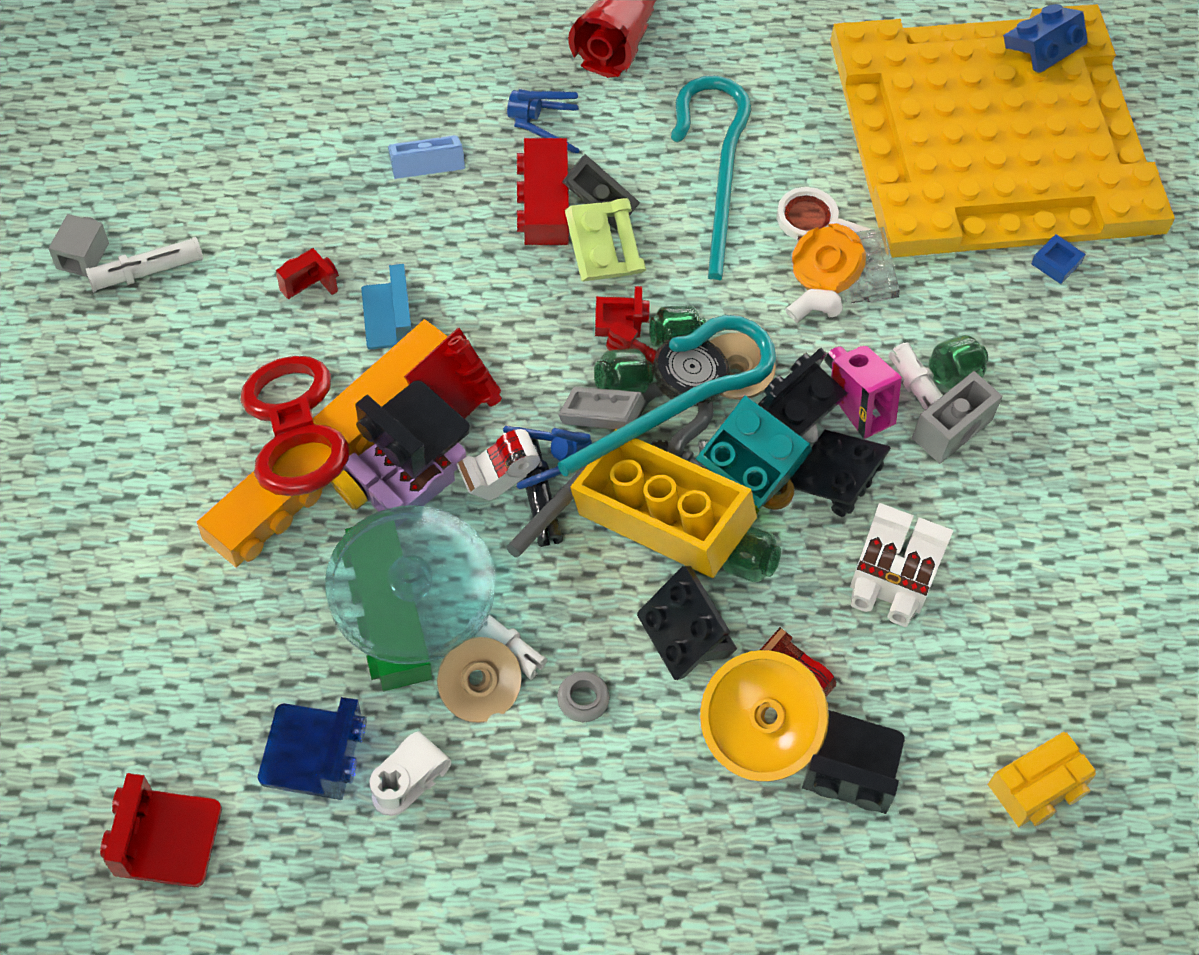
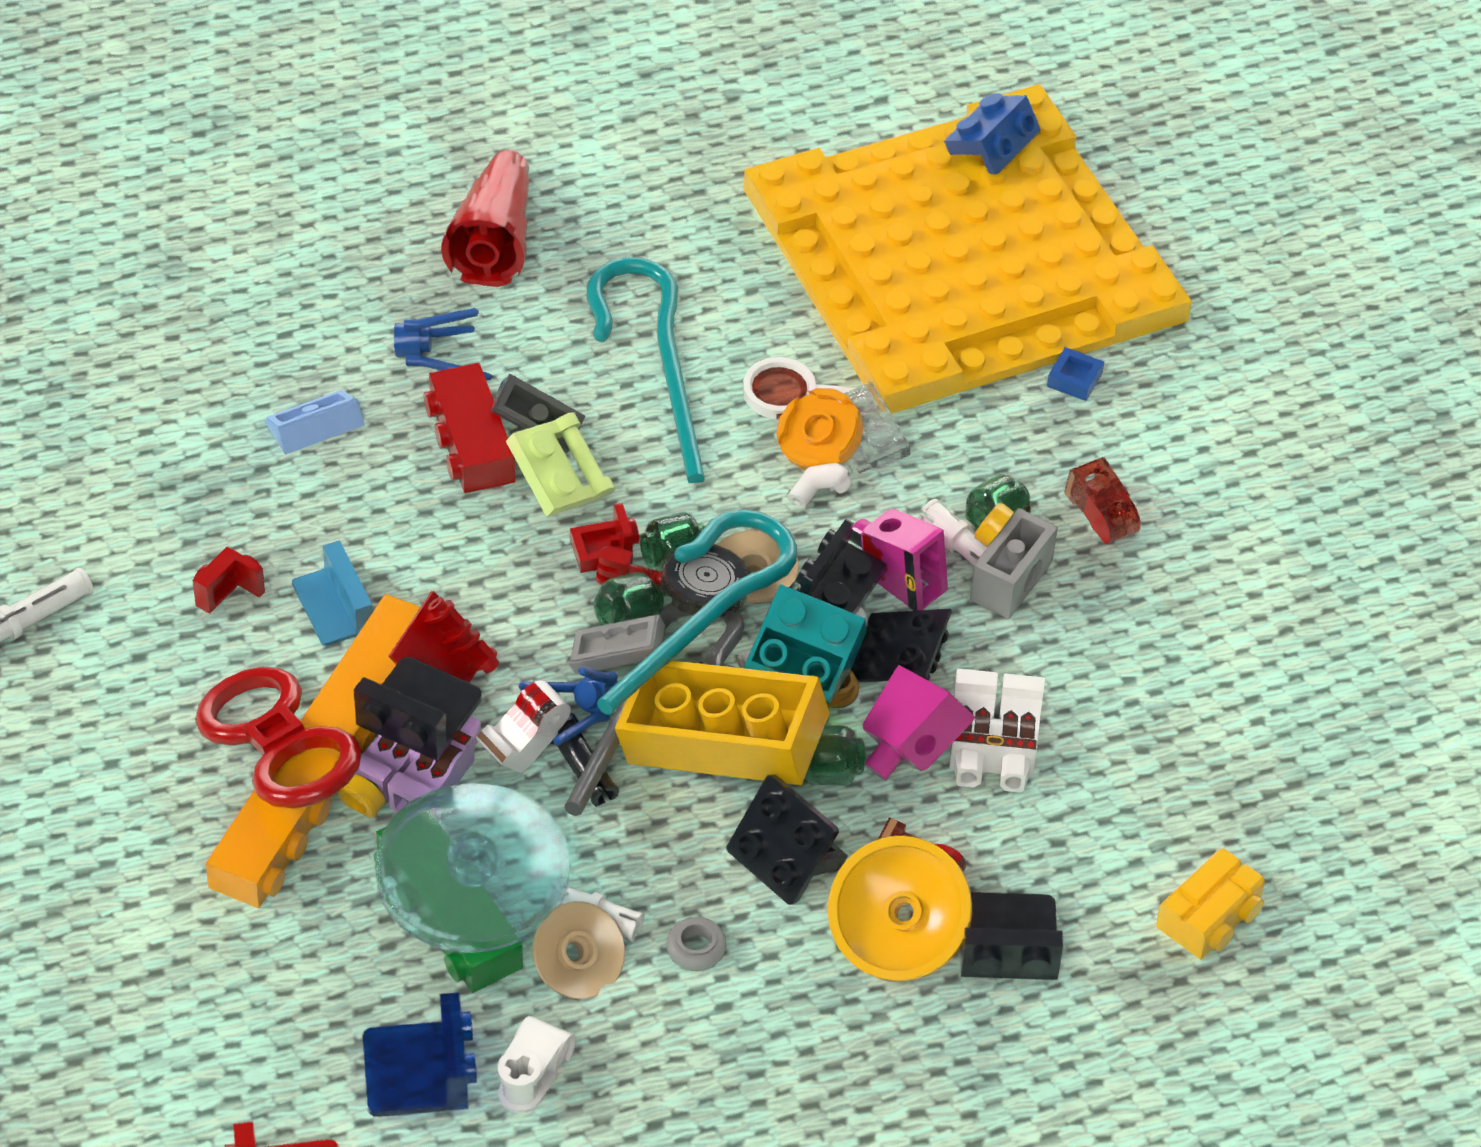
camera: 15 degrees left, 10 degrees down
none -> dark pink torso [863,665,976,781]
none -> yellow tile [974,502,1014,547]
none -> clear red leg [1064,457,1141,544]

